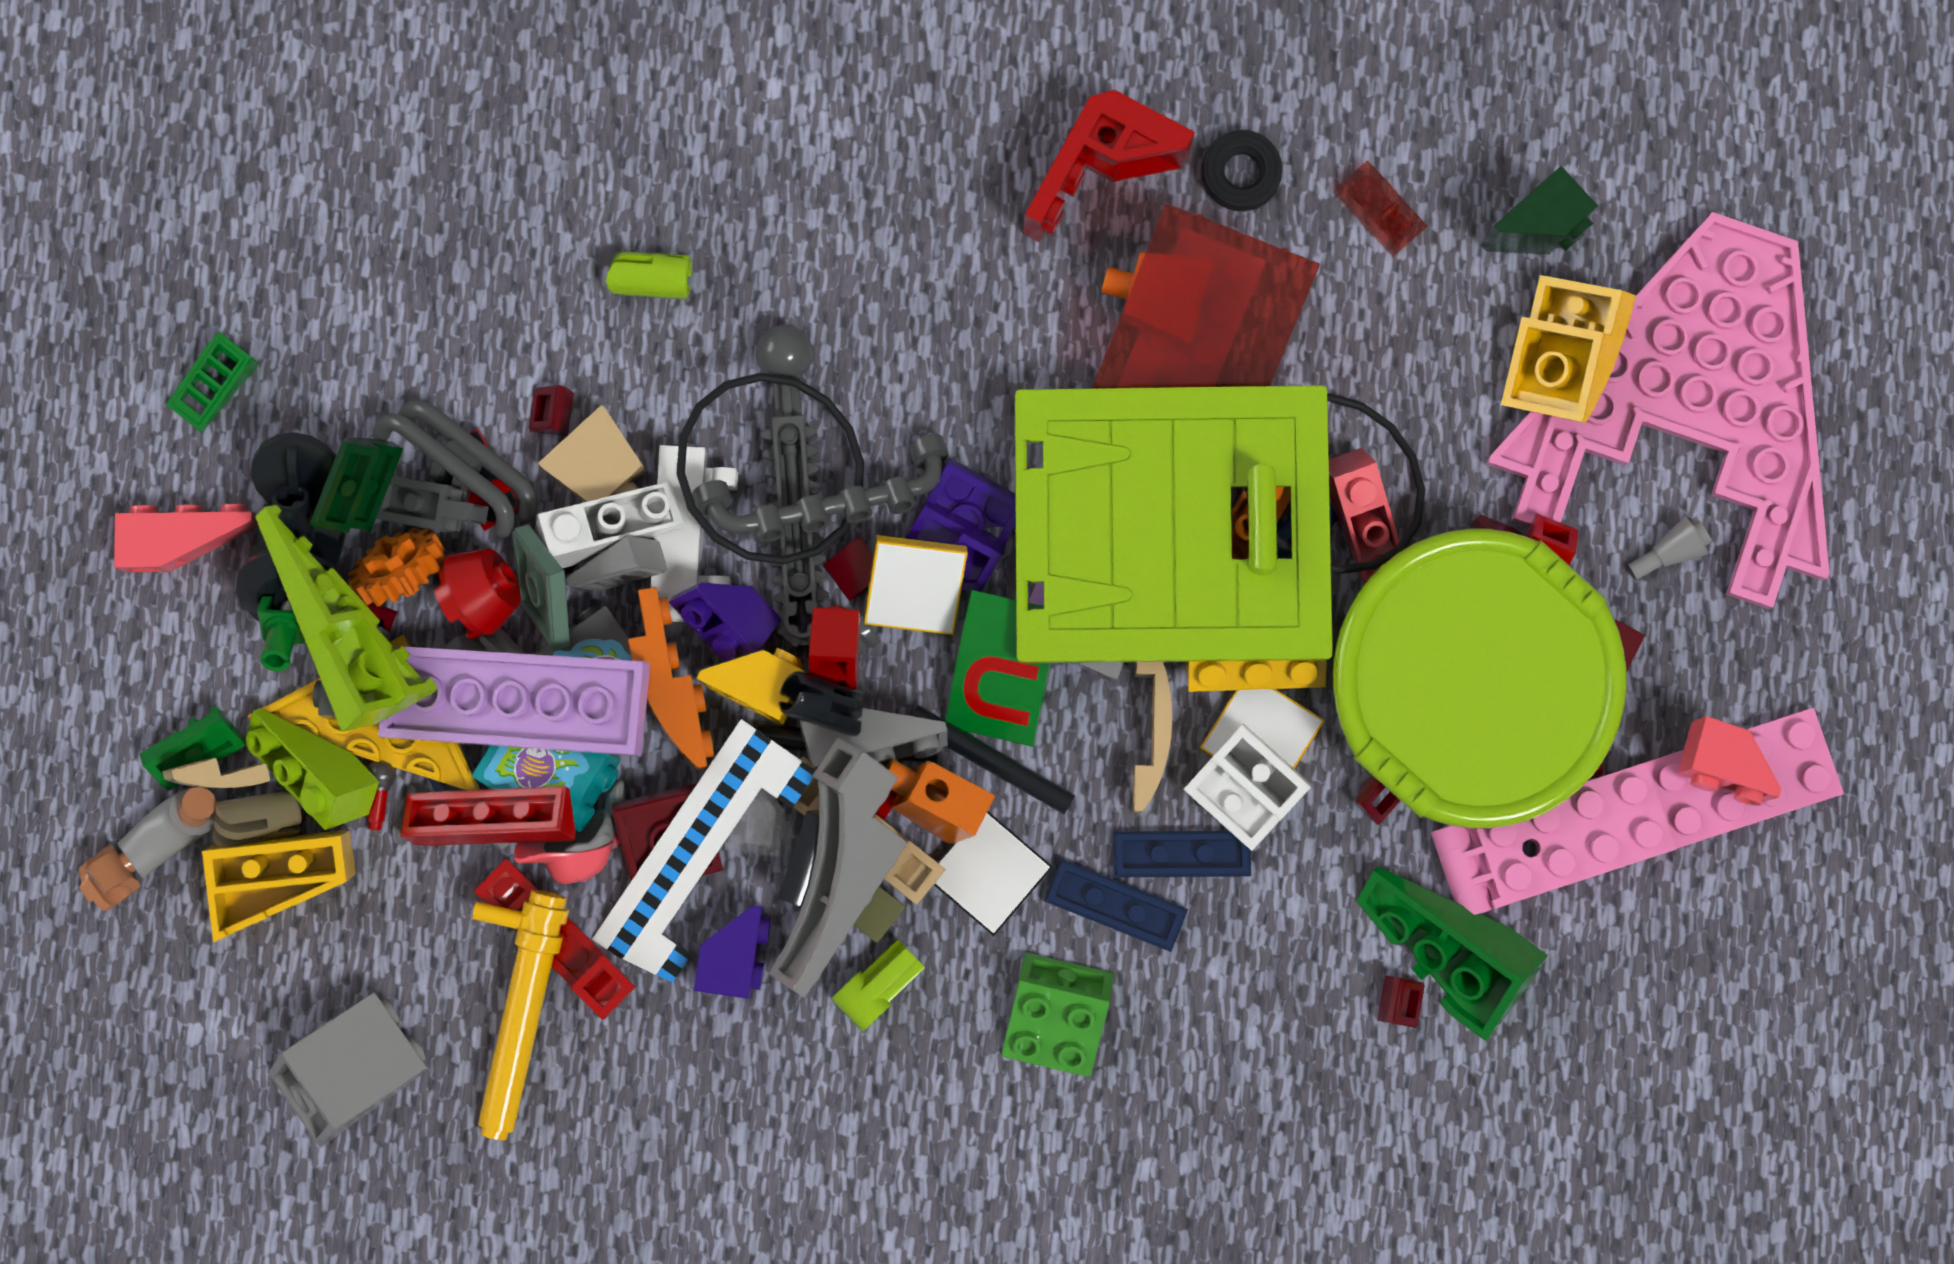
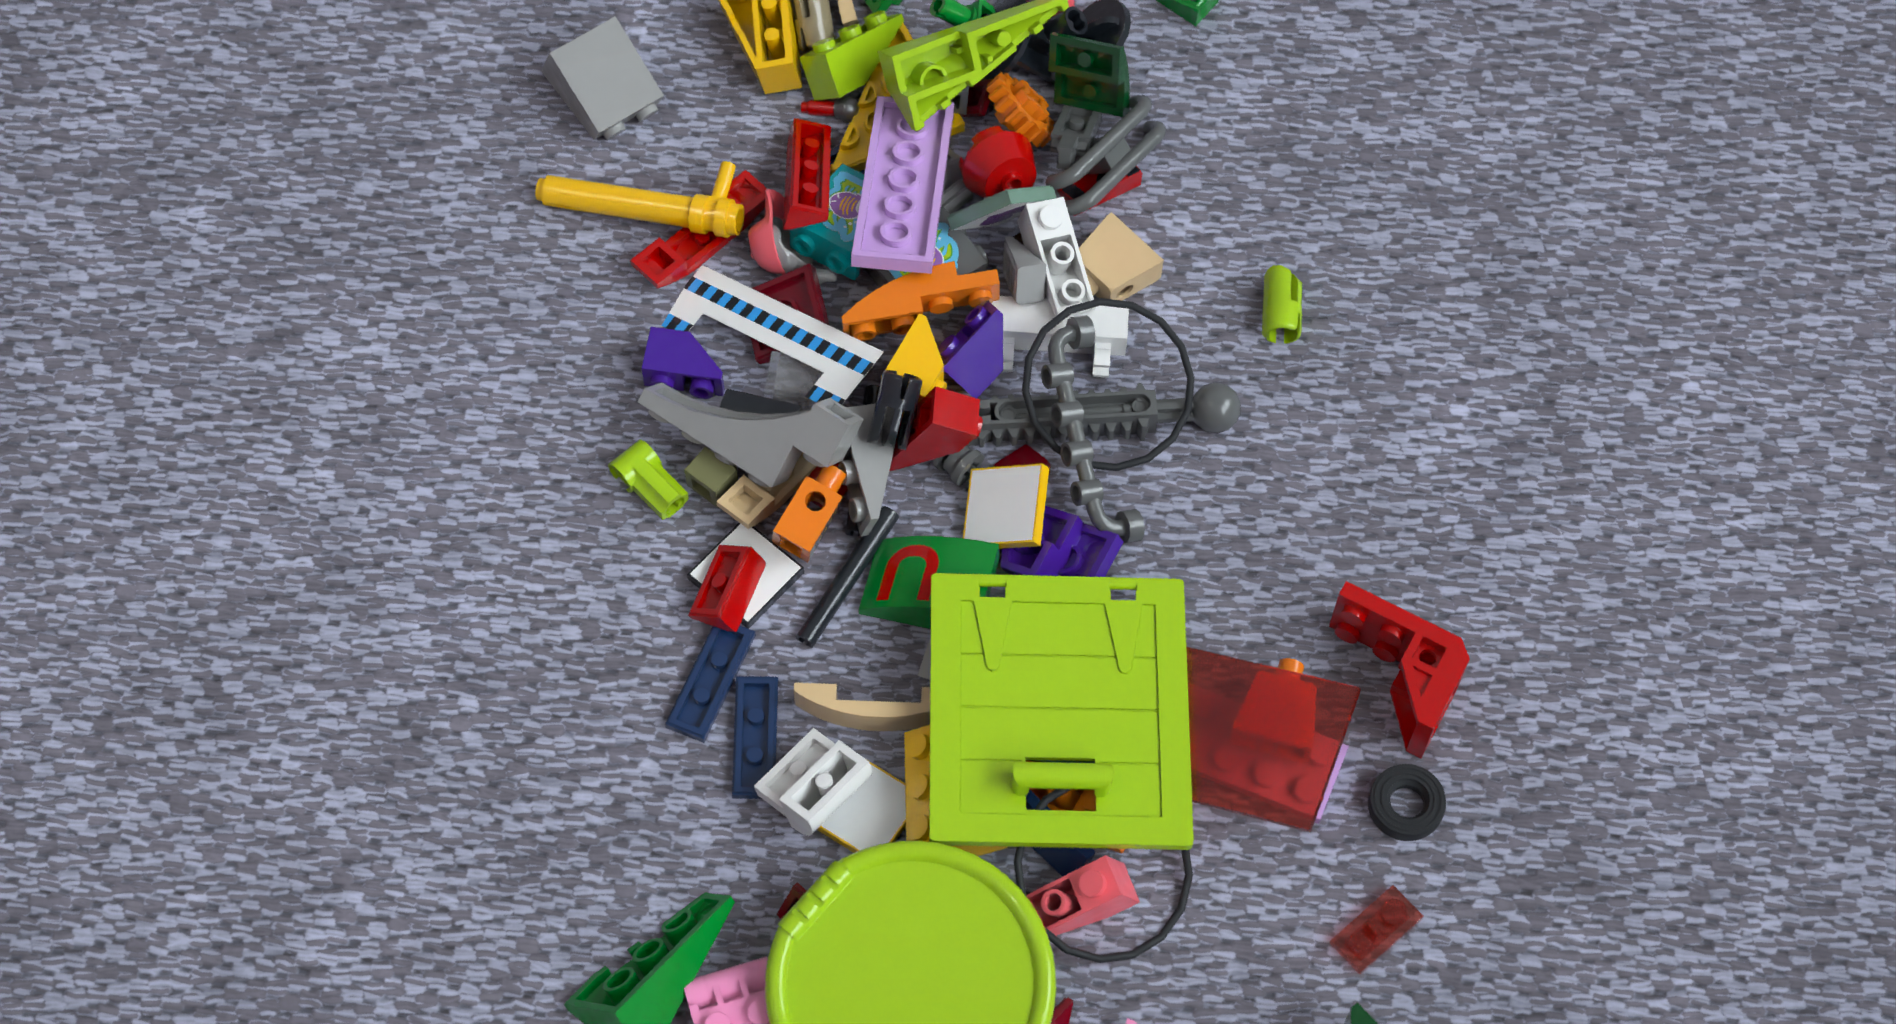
camera: 90 degrees right, 20 degrees down
dark red slope [528,385,574,436] -> none
bright green bracket [1002,952,1114,1077] -> none
dark red slope [1377,975,1425,1028] -> none
none -> red slope [688,545,766,632]

